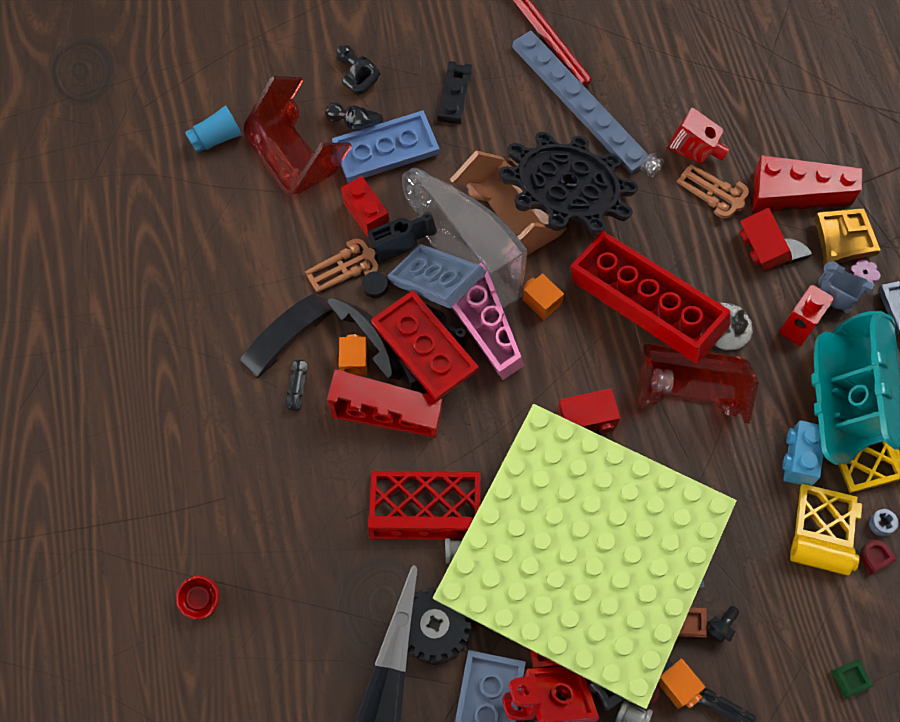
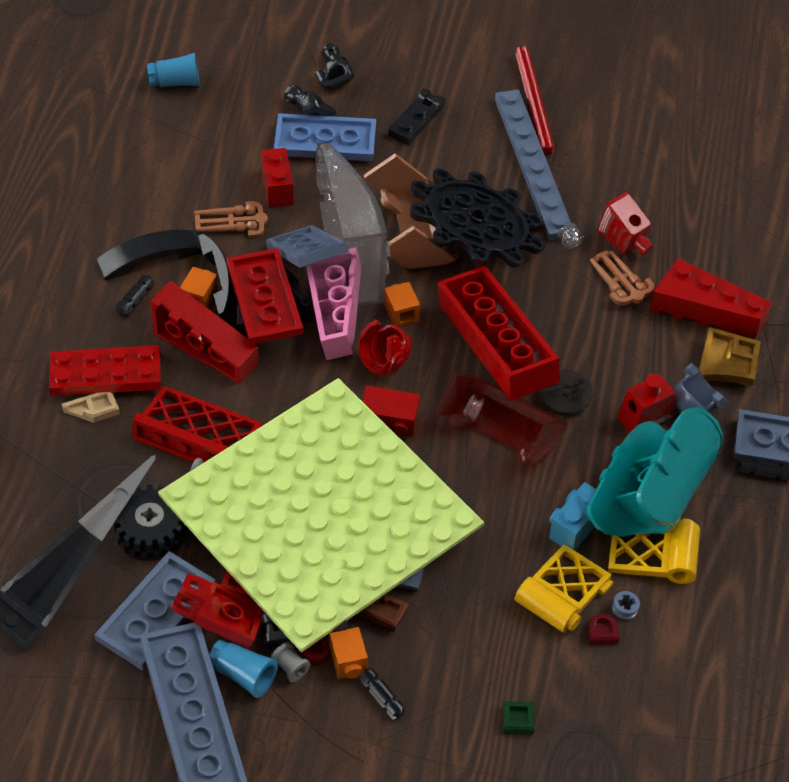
camera: 20 degrees right, 15 degrees down
clear red windscreen [243,76,352,195] -> none
black tile [362,271,388,298] -> none
black piece [367,212,437,263] -> none
black plate [707,606,739,643] -> none
red brick [739,208,793,272] -> none
tile [785,238,812,265] -> none
plant [850,259,881,283] -> none
none -> red plate [49,345,161,396]
none -> tan tile [62,392,120,423]
none -> red helmet [358,319,412,376]

